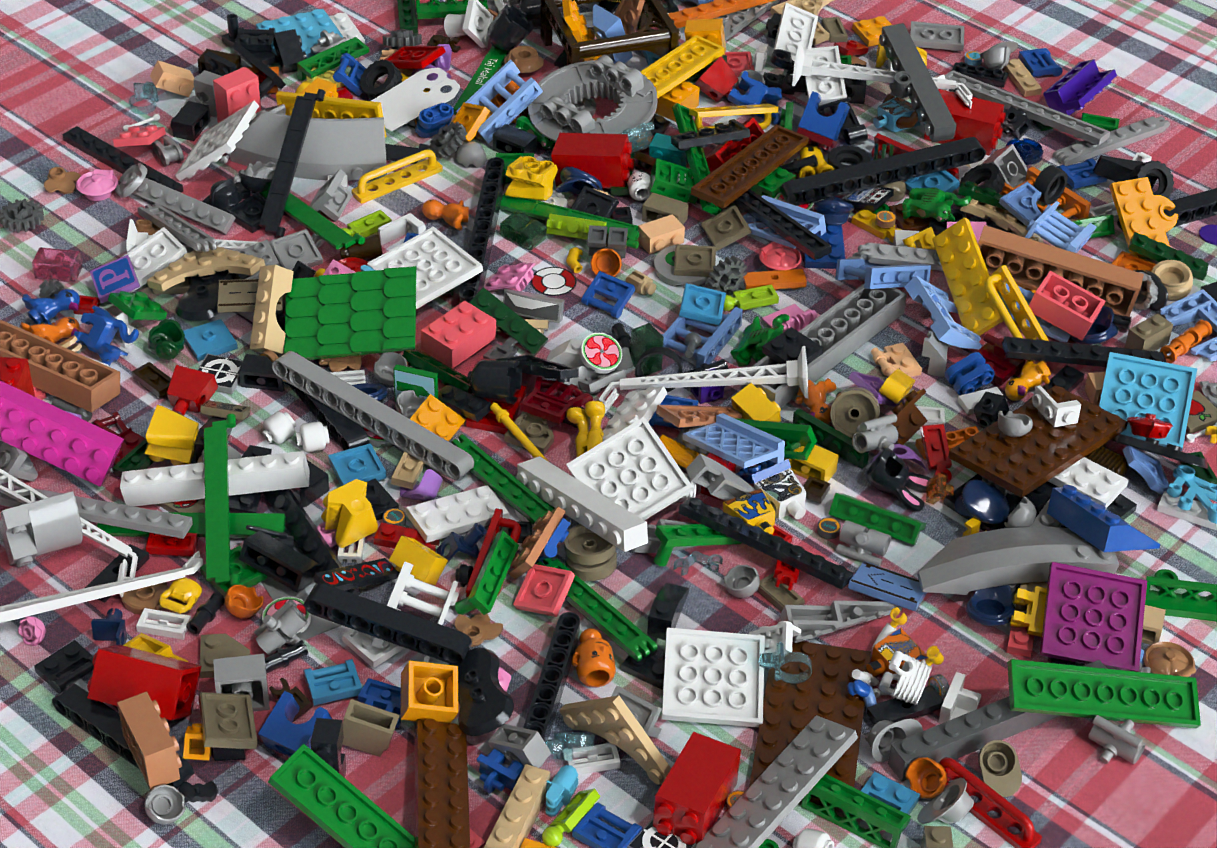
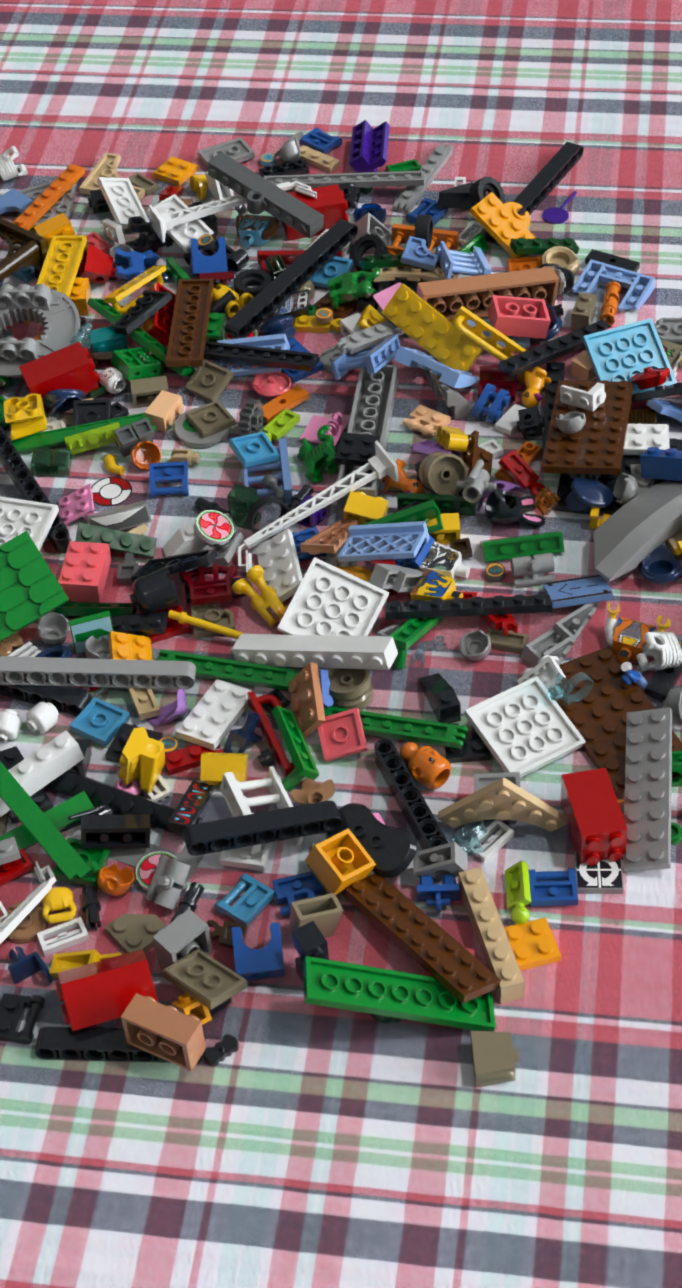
camera: 30 degrees left, 5 degrees up
light grey hair [145,784,186,825] -> none
medium azure arm [545,765,578,817] -> none
none -> dark grey tile [198,234,215,250]

